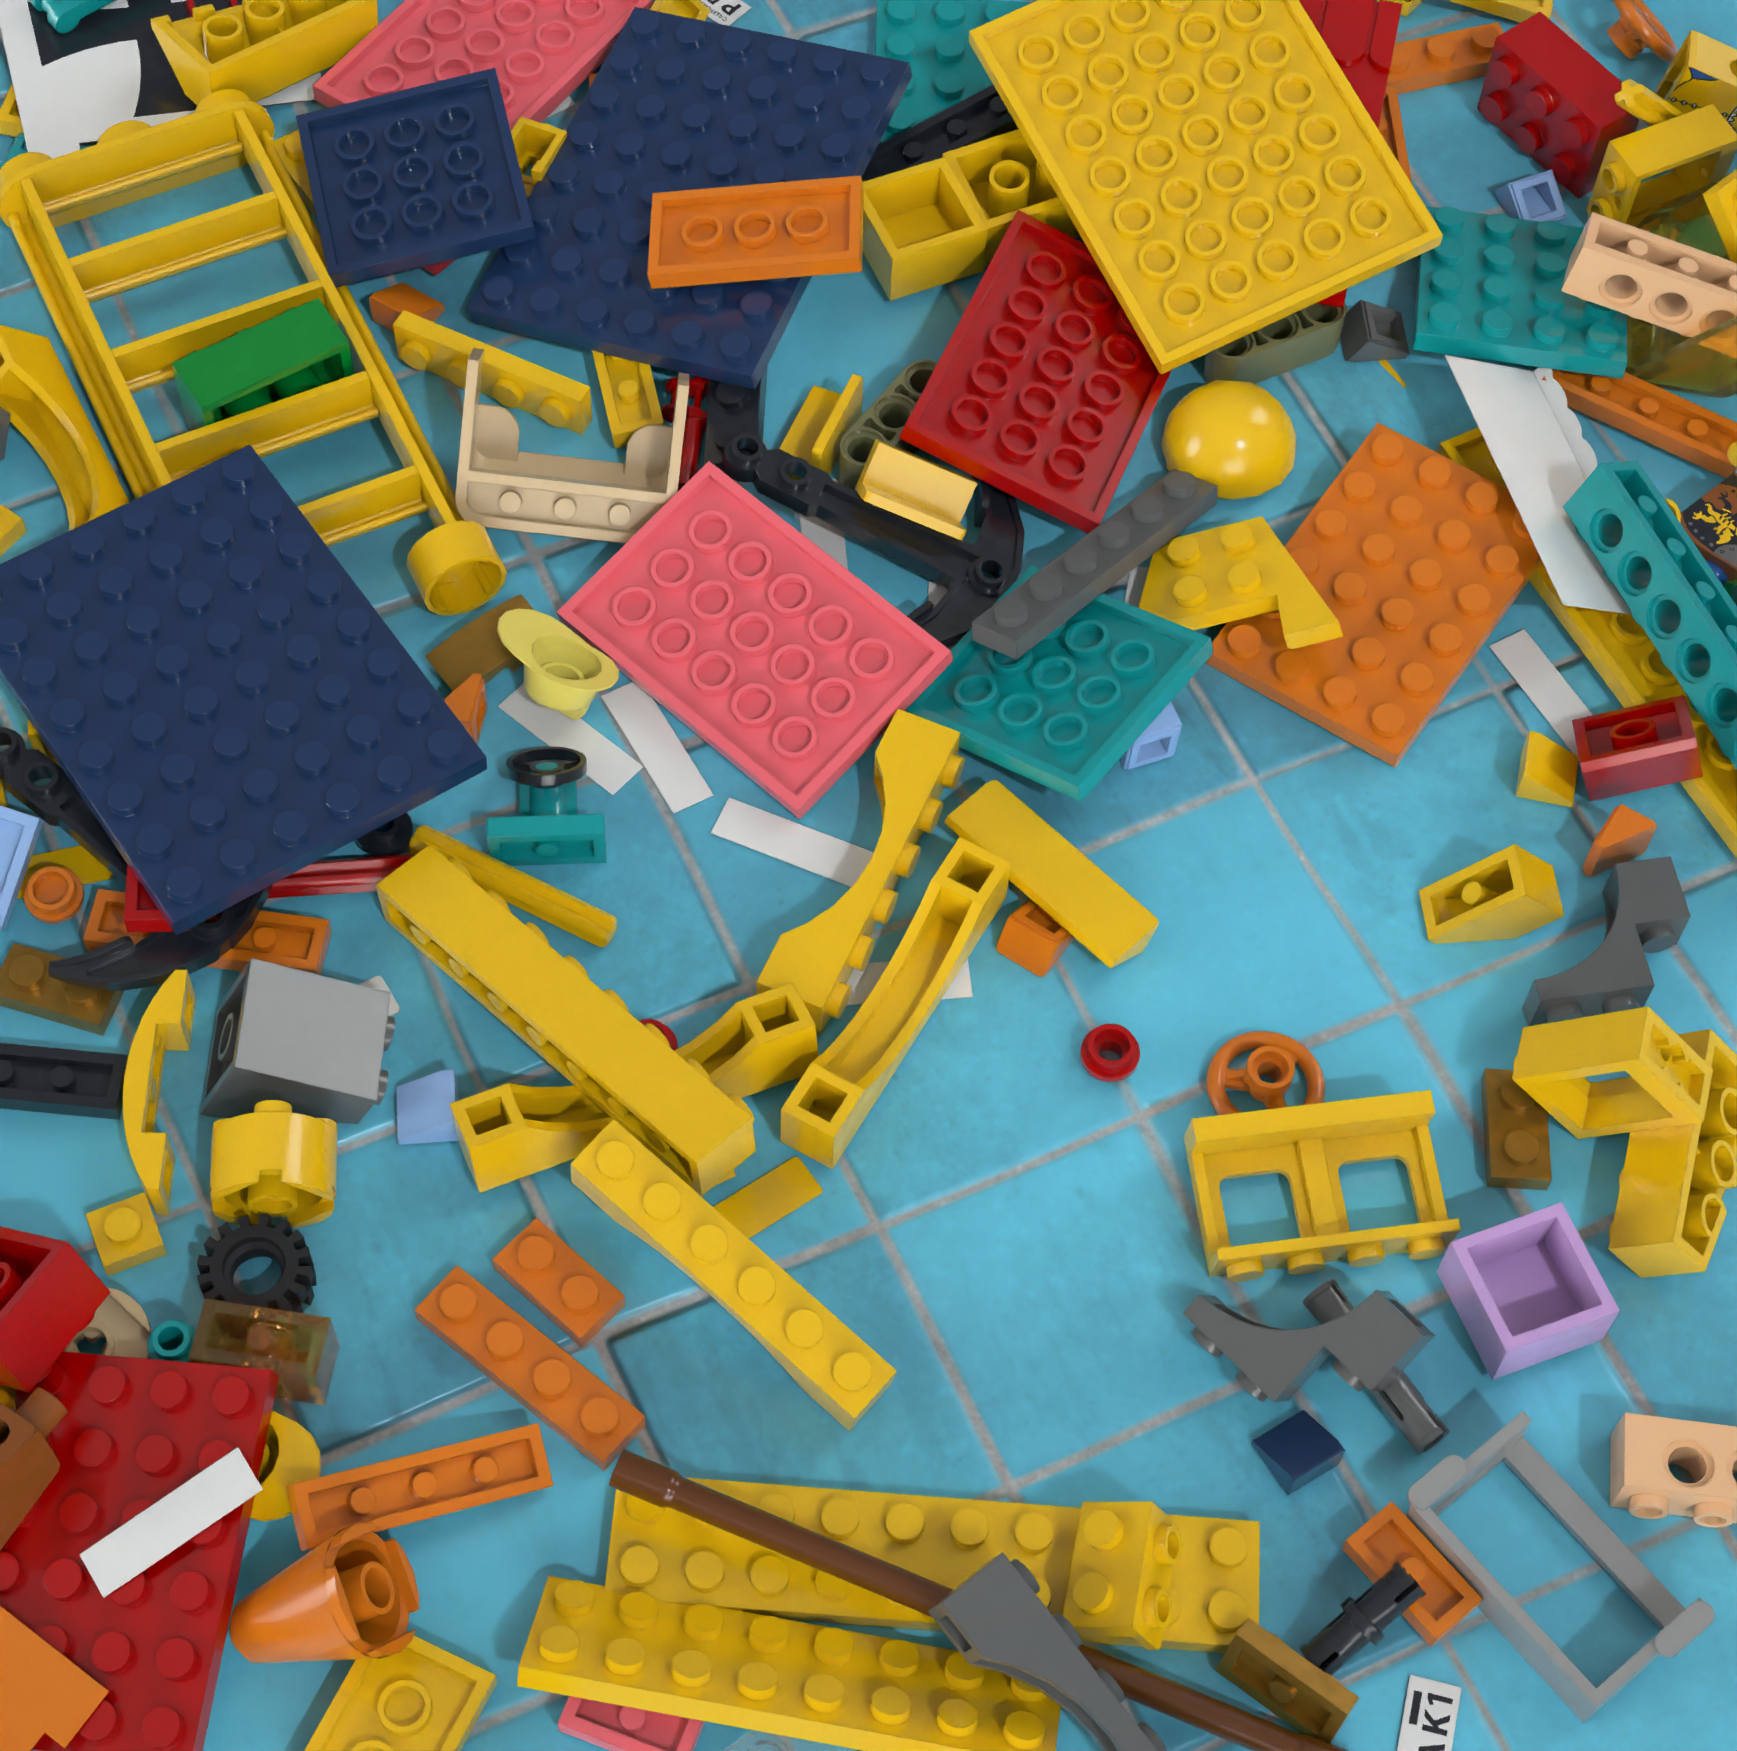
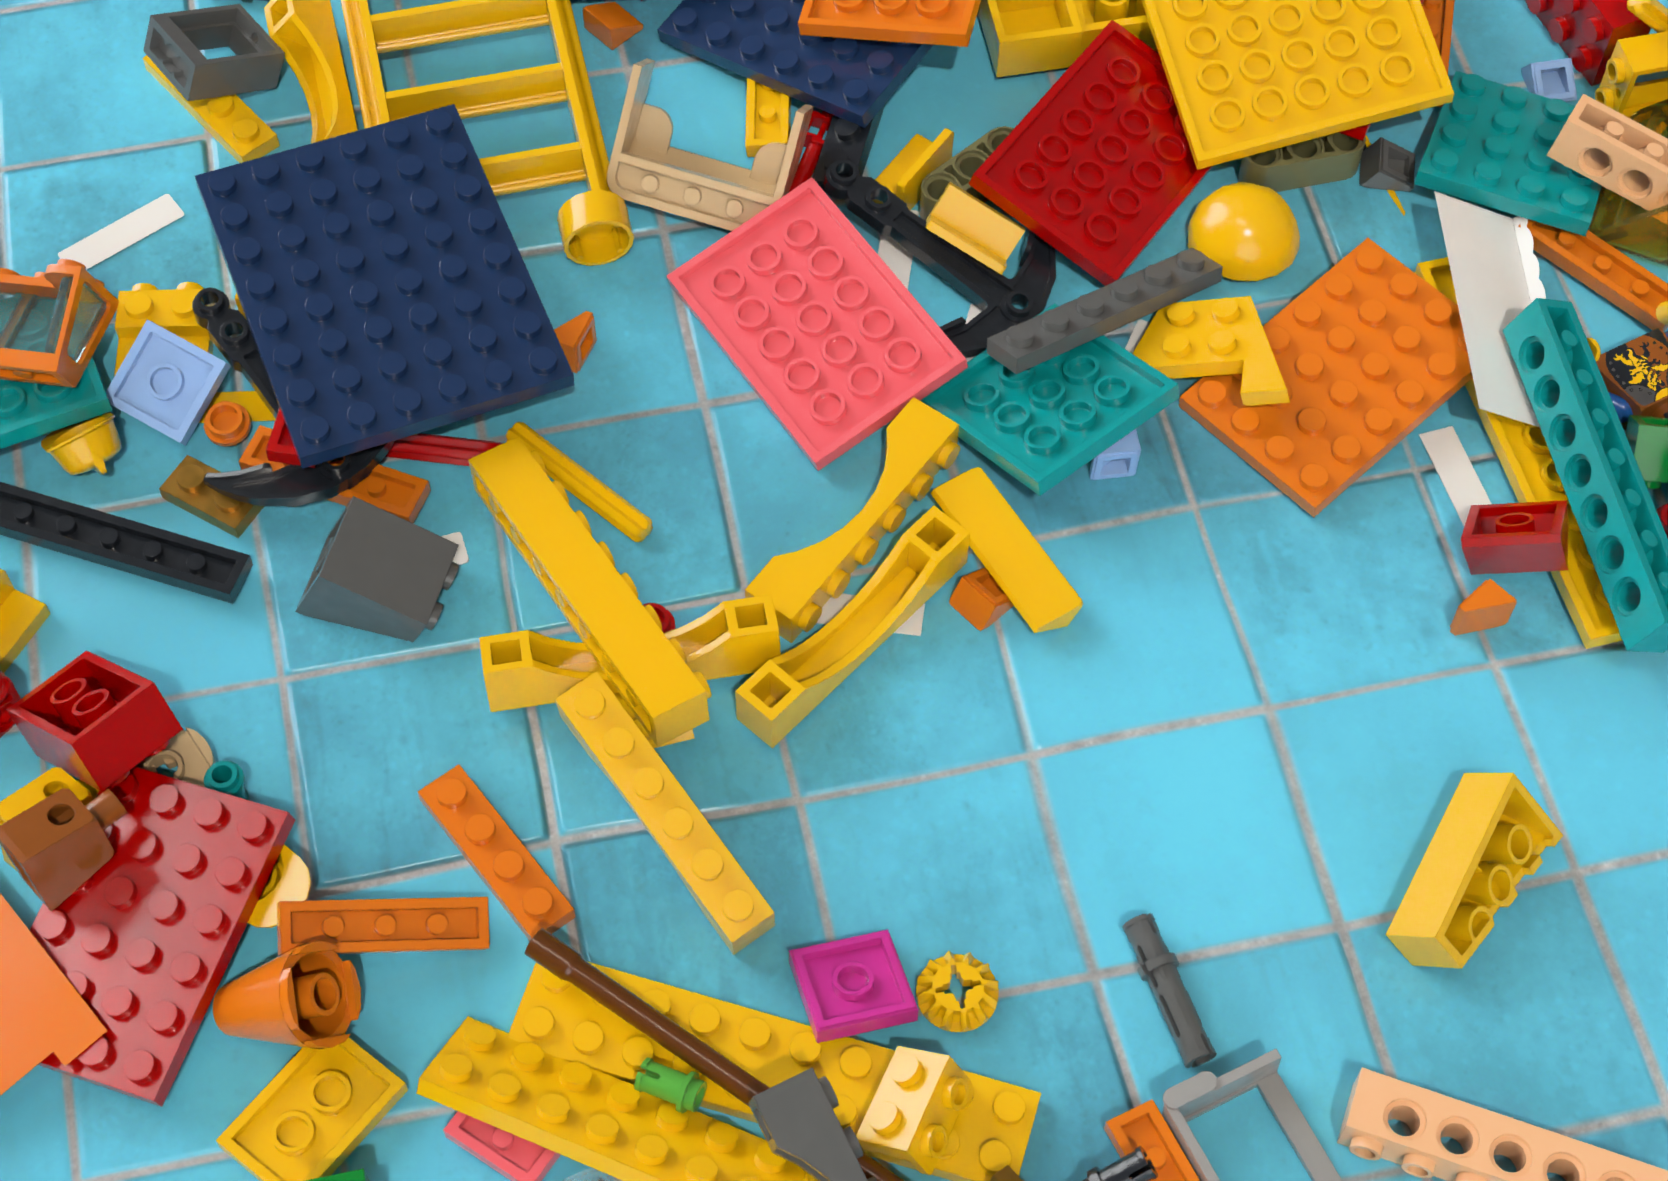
camera: 15 degrees right, 0 degrees up
white sticker [79,1447,263,1598] -> none
yellow plate [85,1192,167,1276] -> none
yellow slope [123,970,196,1215] -> none
green brick [172,298,354,432] -> none
clear orange brick [189,1299,339,1406] -> none
black tyre [197,1214,317,1338] -> none
yellow brick [210,1100,338,1228] -> none
black plate [356,813,413,857] -> none
yellow plate [393,310,592,435] -> none
light blue slope [397,1069,459,1145] -> none
pearl gold slope [425,594,534,691] -> none
teal piece [487,747,607,866] -> none
orange plate [492,1217,626,1348] -> none
light yellow piece [497,608,619,720] -> none
white sticker [498,683,644,795] -> none
white sticker [601,682,714,814] -> none
white sticker [711,797,874,887] -> none
yellow sticker [713,1157,823,1239] -> none
red plate [1080,1024,1140,1082] -> none
yellow window [1183,1090,1461,1282] -> none
dark grey arch [1183,1290,1435,1402] -> none
orange piece [1206,1031,1325,1115] -> none
dark blue slope [1251,1410,1345,1496] -> none
yellow slope [1419,844,1564,944] -> none
lavender piece [1437,1202,1620,1380] -> none
pearl gold plate [1481,1068,1552,1190] -> none
yellow window [1512,1006,1713,1139] -> none
yellow slope [1515,731,1579,808] -> none
dark grey arch [1522,856,1691,1026] -> none
none -> bright green pin [634,1058,707,1113]
none -> dark pink plate [789,929,919,1043]
none -> yellow gear [916,951,999,1032]

